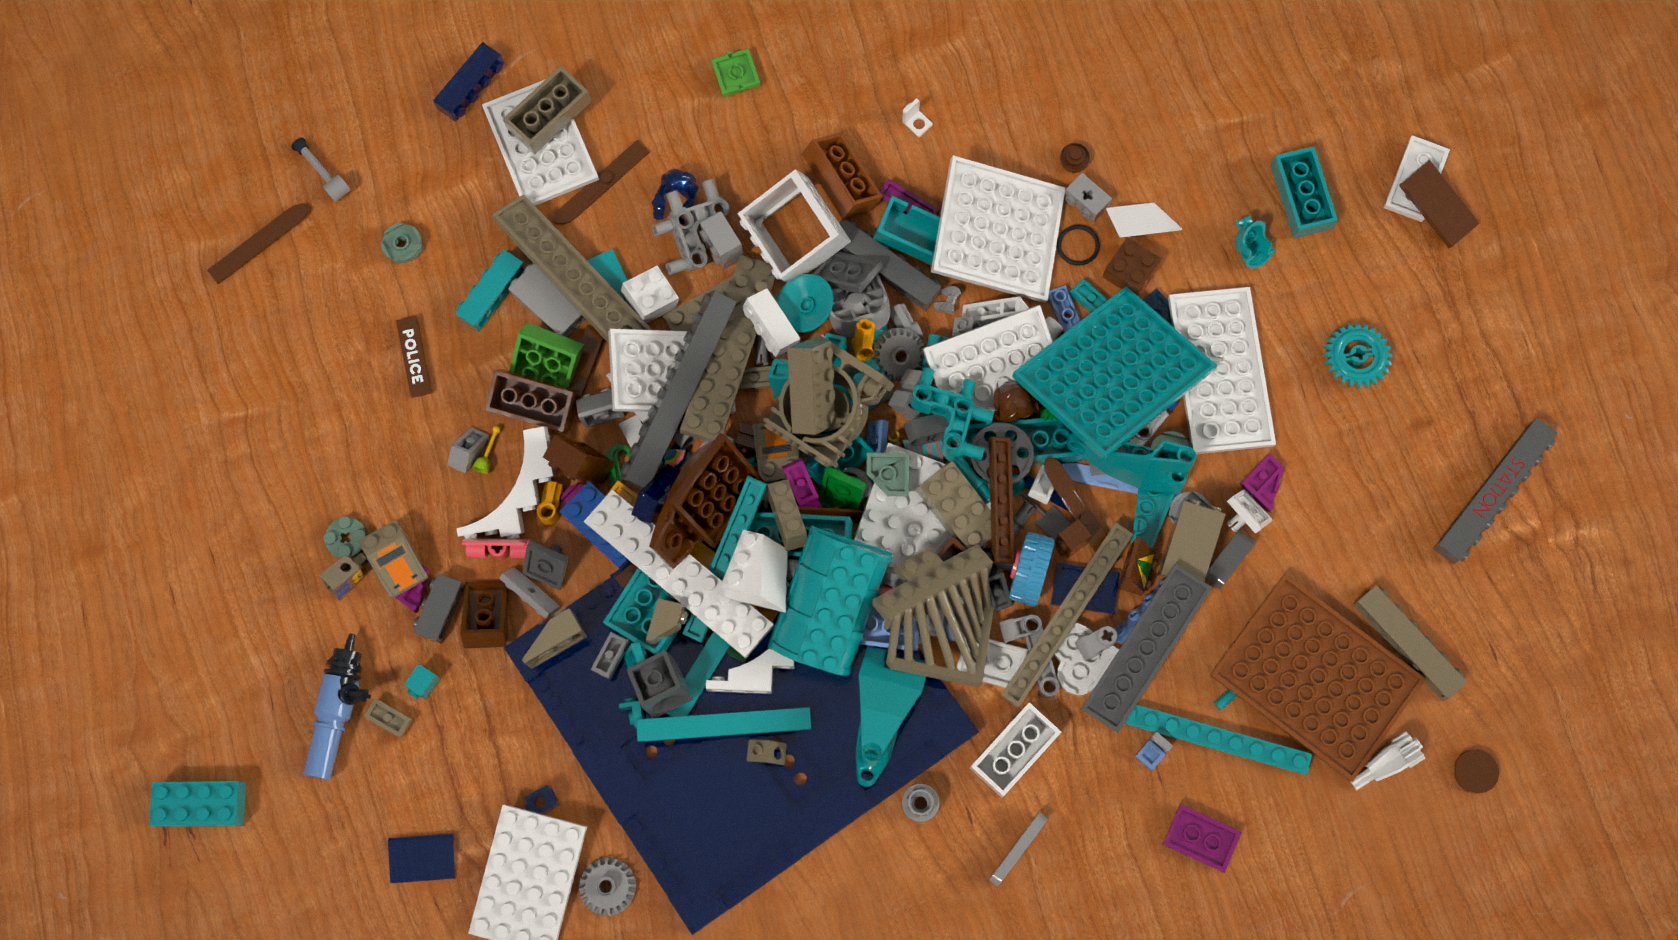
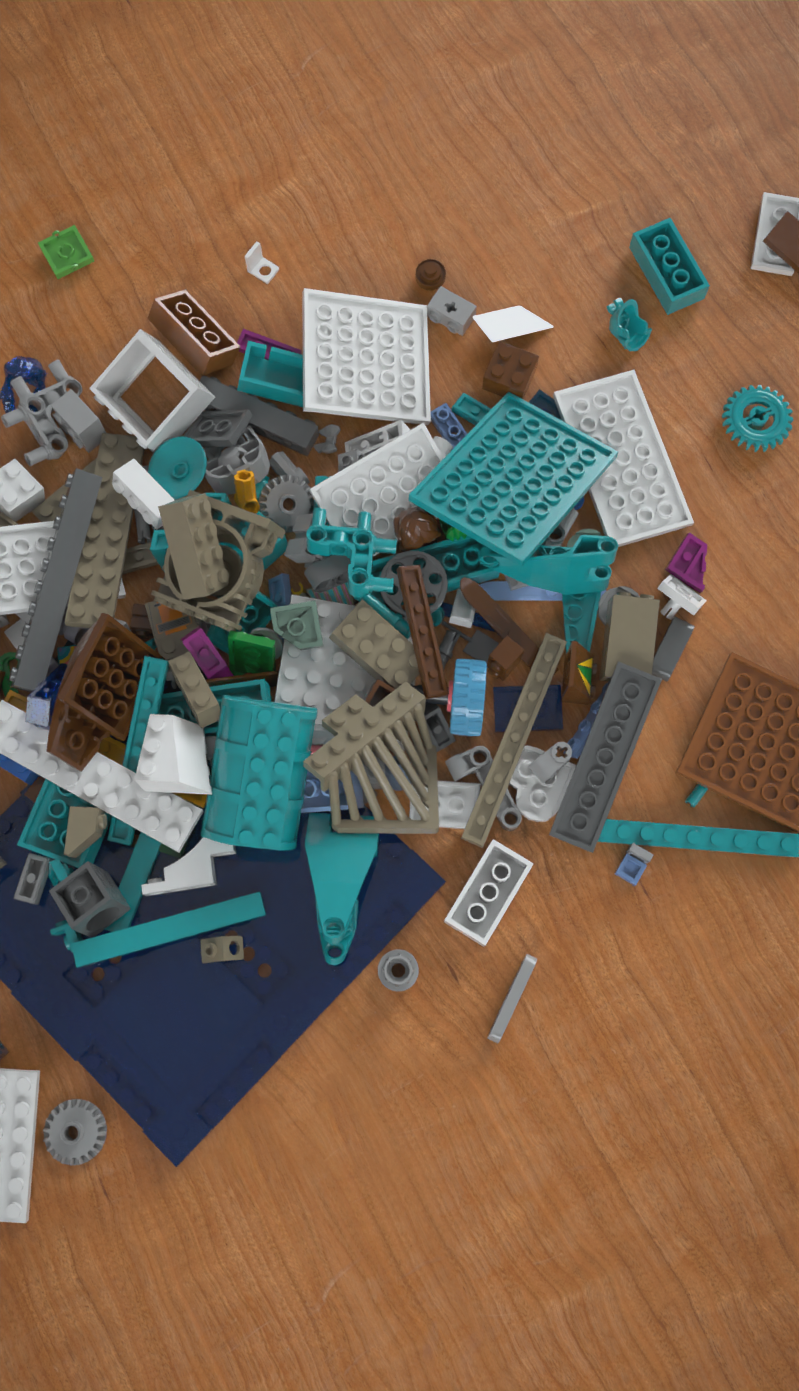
camera: 15 degrees left, 0 degrees up
black tyre [1057,225,1100,266] -> none
magenta plate [1162,804,1241,873] -> none

